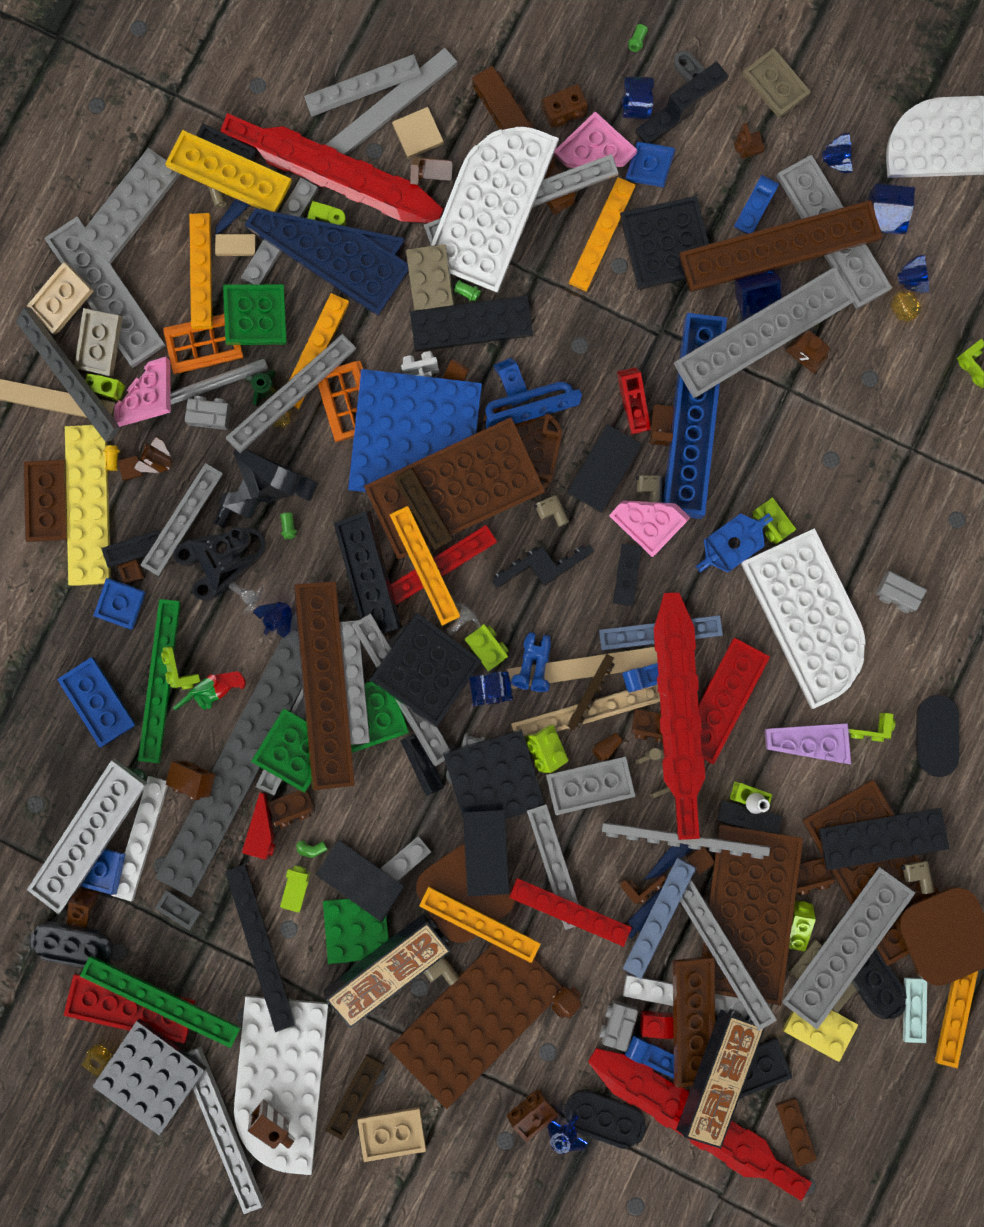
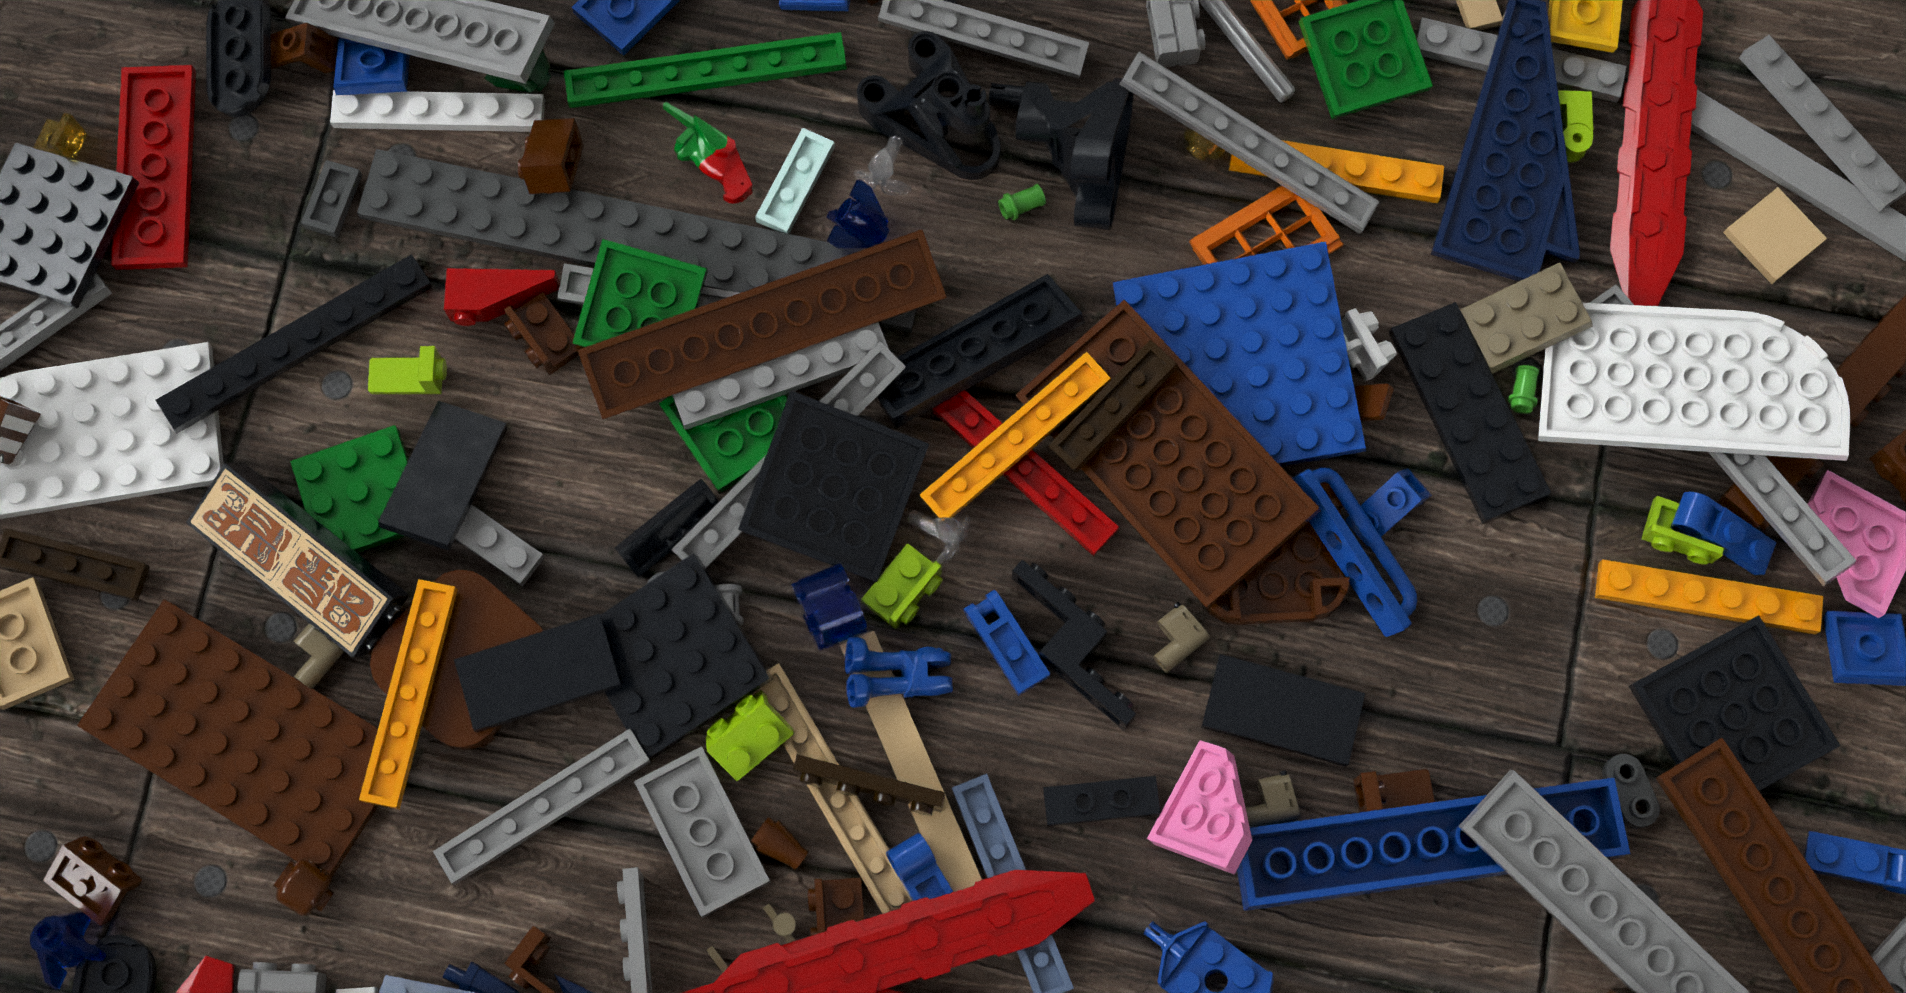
camera: 75 degrees right, 10 degrees down
green plate [80,956,241,1048] -> none
lime bracket [161,647,200,690] -> none
dark green brick [246,369,277,407] -> none
bright green arm [296,840,328,858] -> none
bracket [410,157,453,185] -> none
red plate [509,878,632,947] -> none
red slope [617,367,651,434] -> none
clear blue slope [735,270,781,322] -> none
none -> light aqua plate [755,128,835,234]
none -> blue plate [963,589,1050,696]
none -> dark grey plate [1602,754,1660,829]
none -> lime bracket [1641,496,1724,565]
none -> blue plate [1671,492,1776,575]

